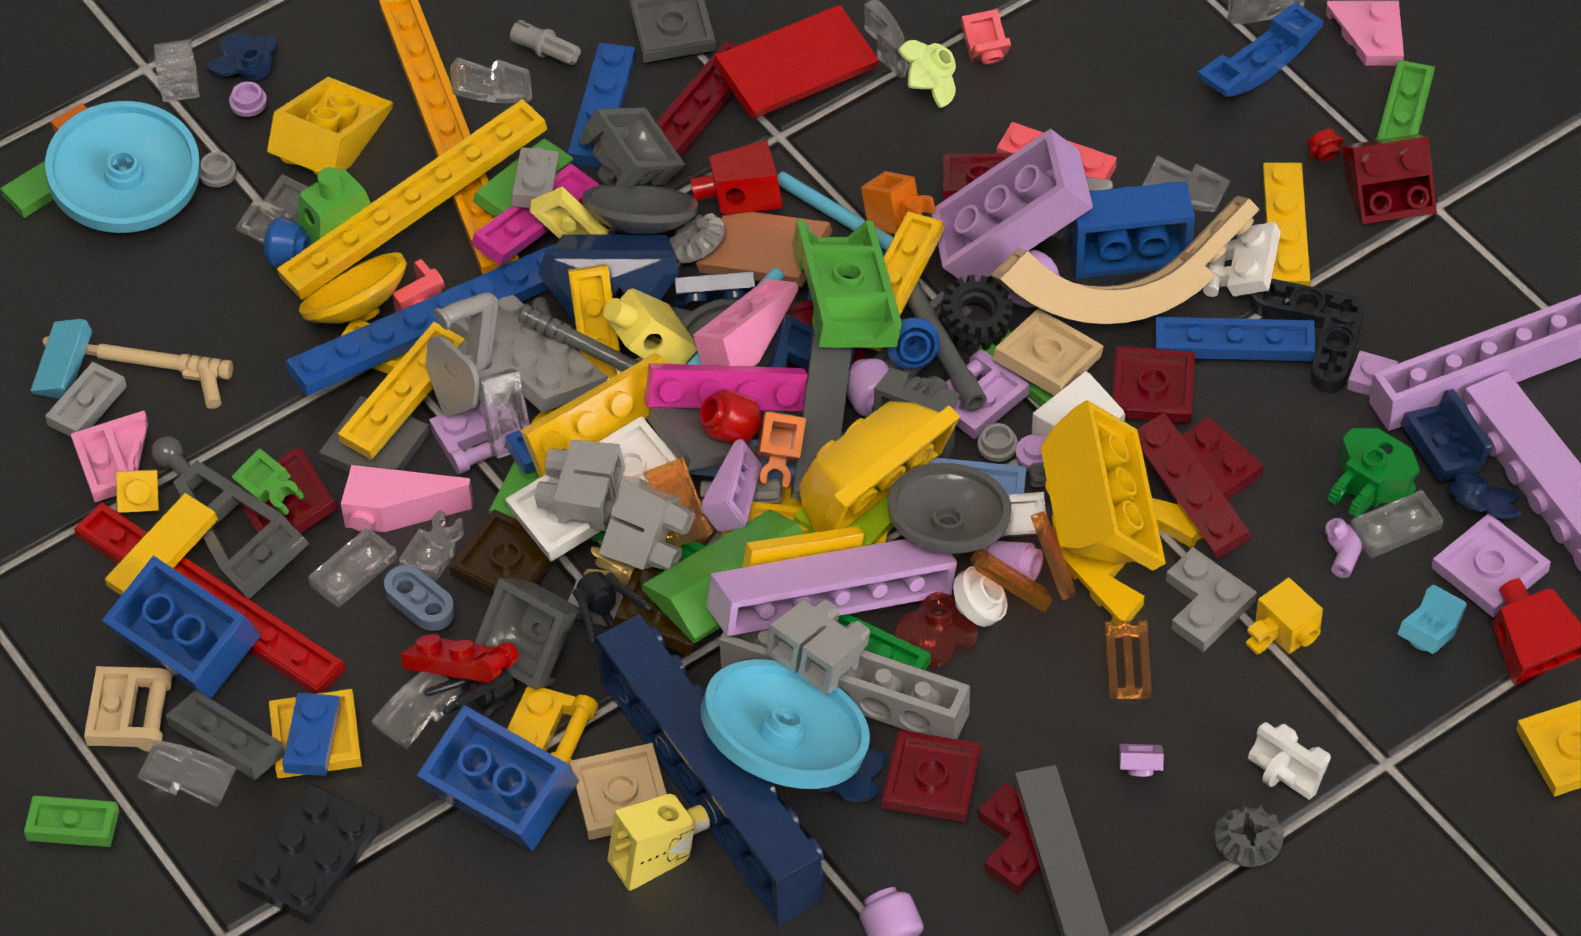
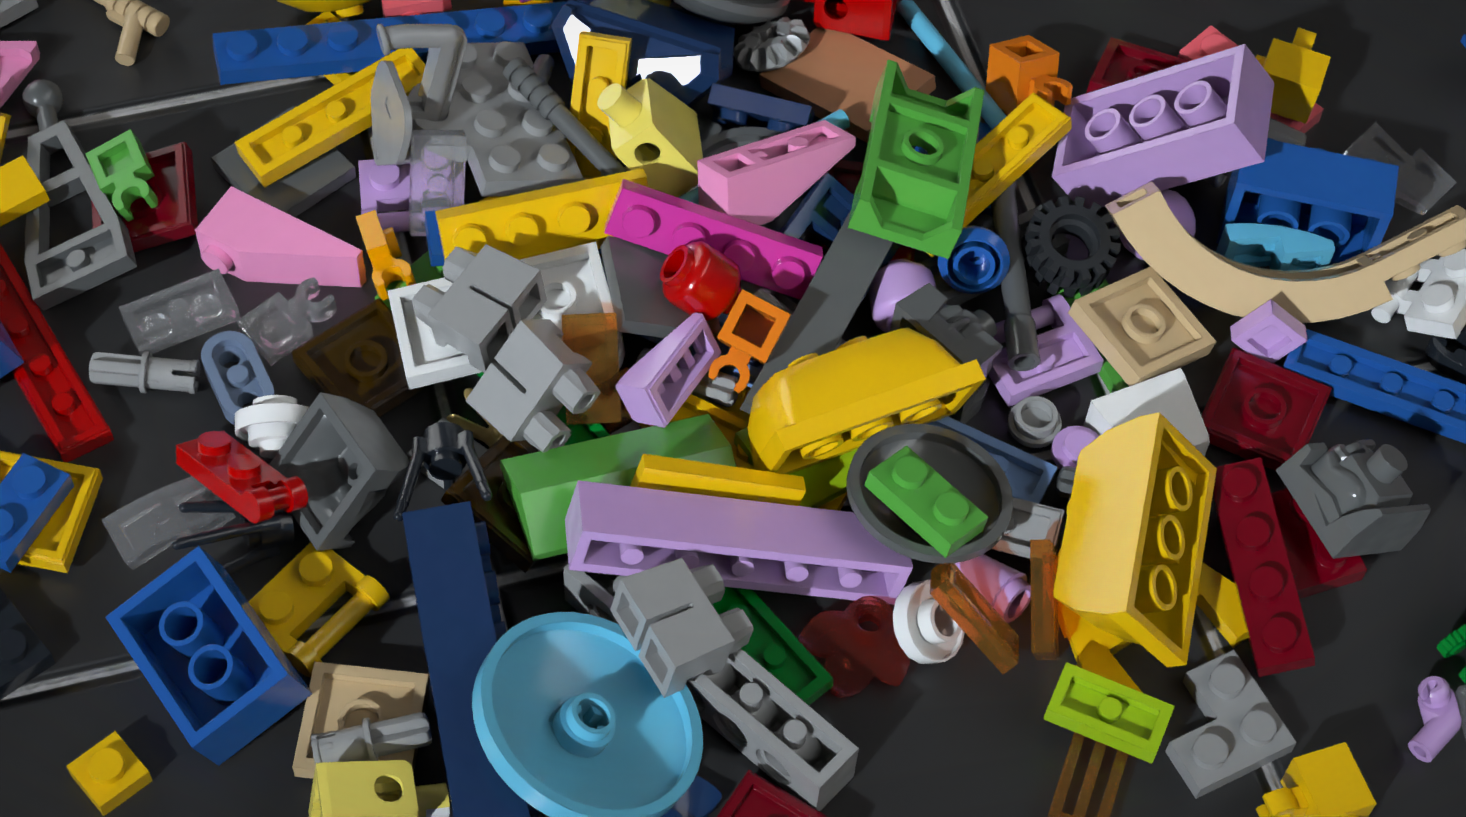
camera: 15 degrees right, 5 degrees up
none -> yellow plate [66,731,153,816]
none -> light grey axle [89,351,200,394]
none -> white plate [235,395,309,458]
none -> light grey axle [311,712,432,765]
none -> light orange plate [355,210,416,300]
none -> bright green plate [864,445,989,558]
none -> lime plate [1044,662,1175,764]
none -> medium azure slope [1216,223,1335,271]
none -> lavender plate [1230,299,1308,363]
none -> yellow brick [1255,27,1331,124]
none -> dark grey brick [1276,439,1431,559]

